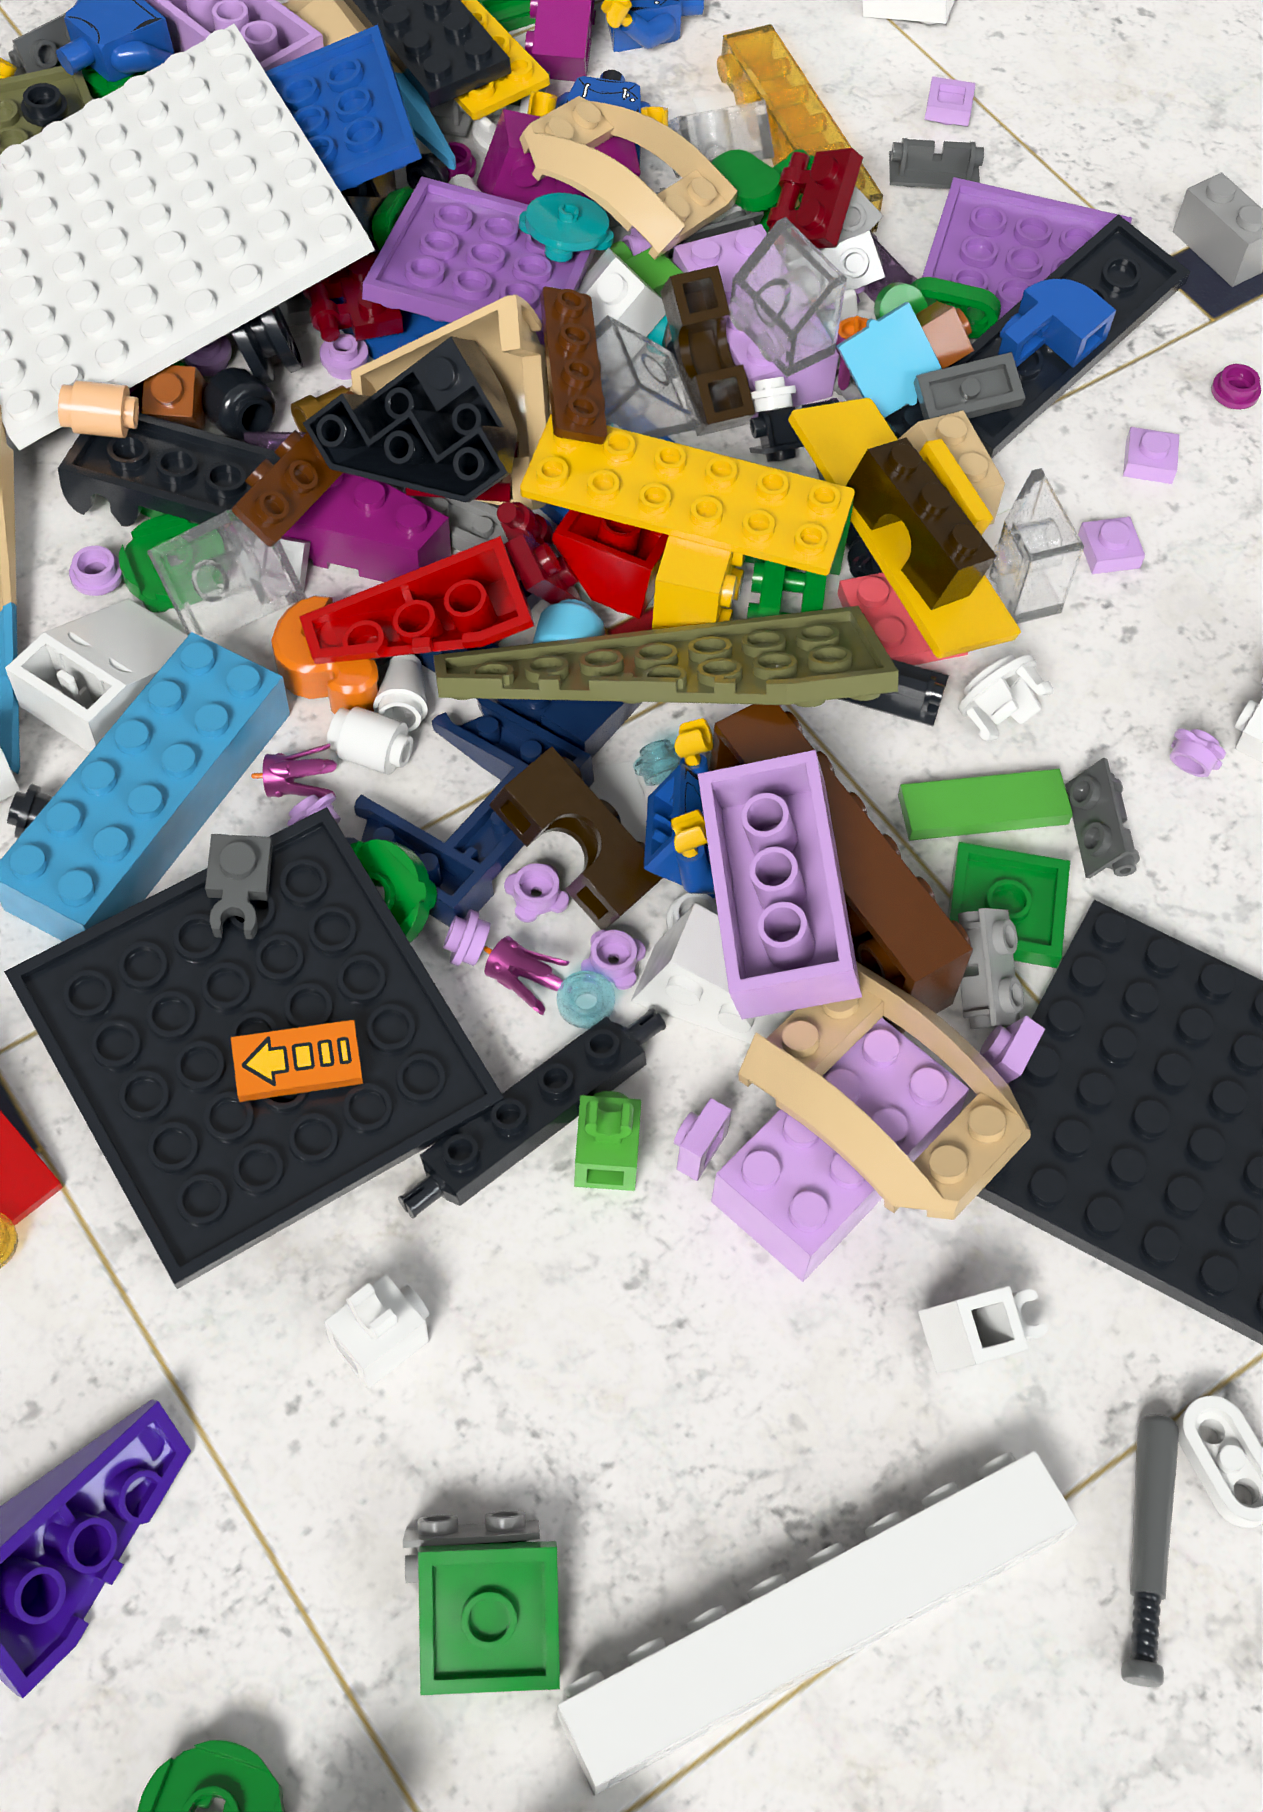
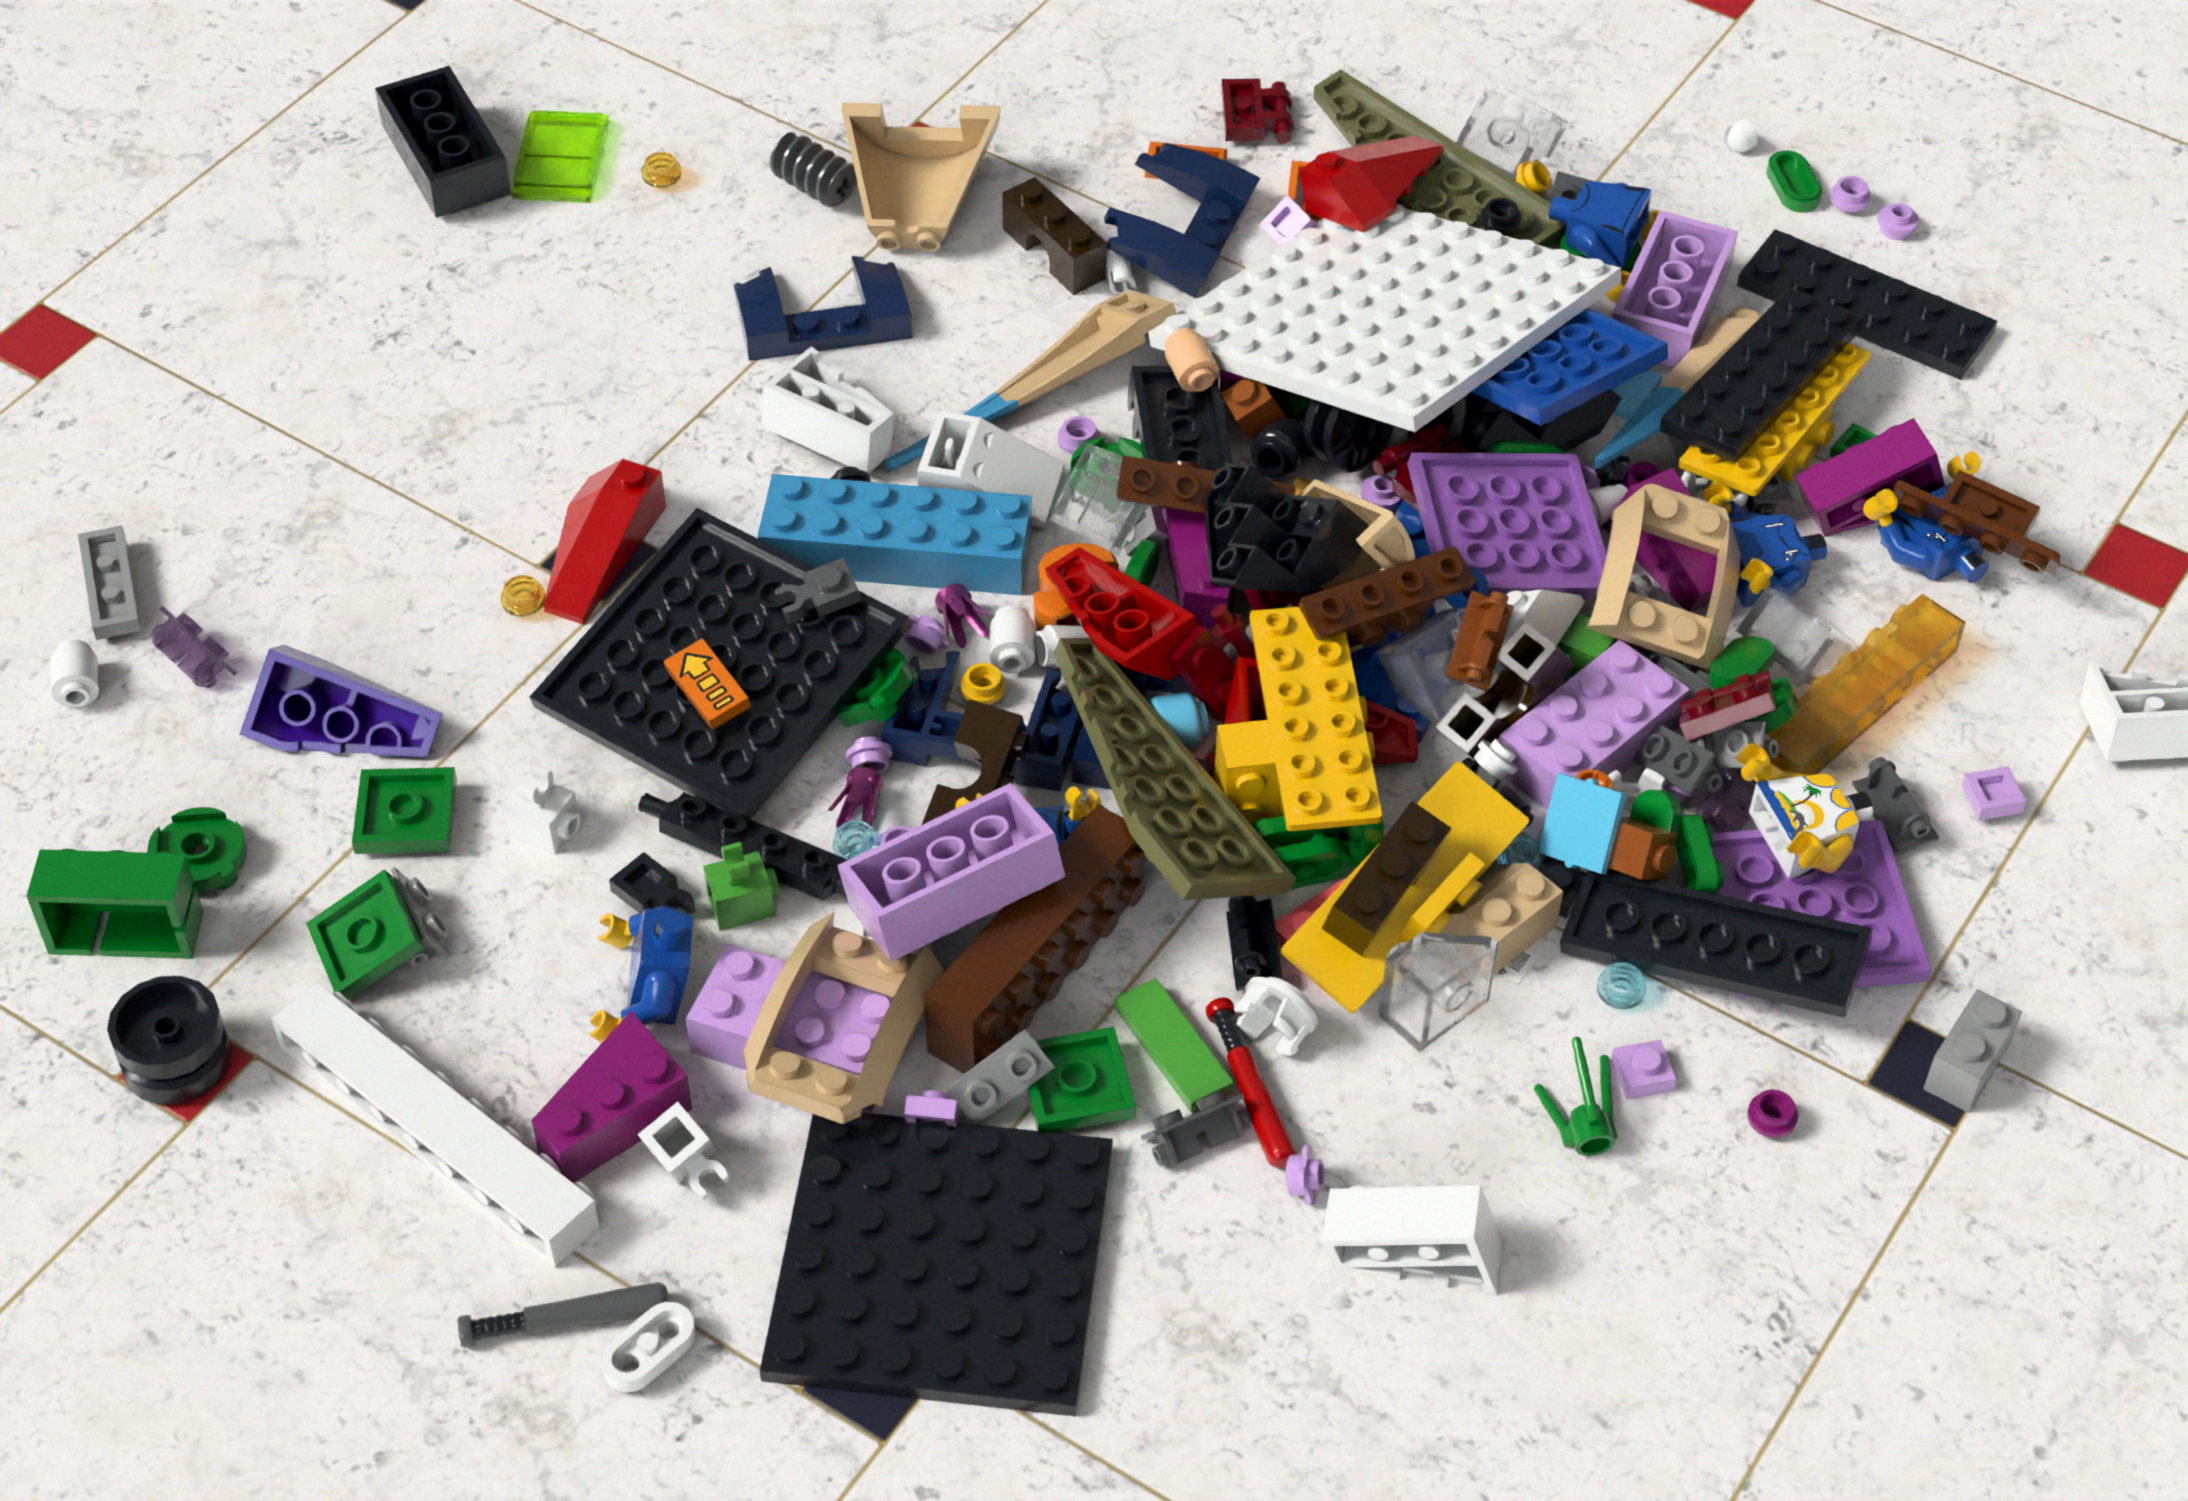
camera: 70 degrees right, 10 degrees down
lavender plate [504,864,569,923] -> none
teal piece [519,193,614,262] -> none
lavender plate [674,1098,732,1181] -> none
clear slope [729,217,847,377] -> none
dark grey plate [914,352,1025,420] -> none
blue brick [998,279,1116,367] -> none
lavender plate [1078,517,1145,574] -> none
none -> green plate [352,767,457,854]
none -> magenta wedge [531,1011,692,1183]
none -> blue torso [590,906,693,1043]
none -> black plate [609,852,695,915]
none -> yellow plate [960,663,1006,705]
none -> green tile [1125,539,1160,588]
none -> red piece [1205,997,1296,1168]
none -> dark orange hinge [1445,590,1514,692]
none -> green plant [1534,1036,1618,1156]
none -> clear light blue plate [1597,962,1646,1009]
none -> torso [1735,743,1873,879]

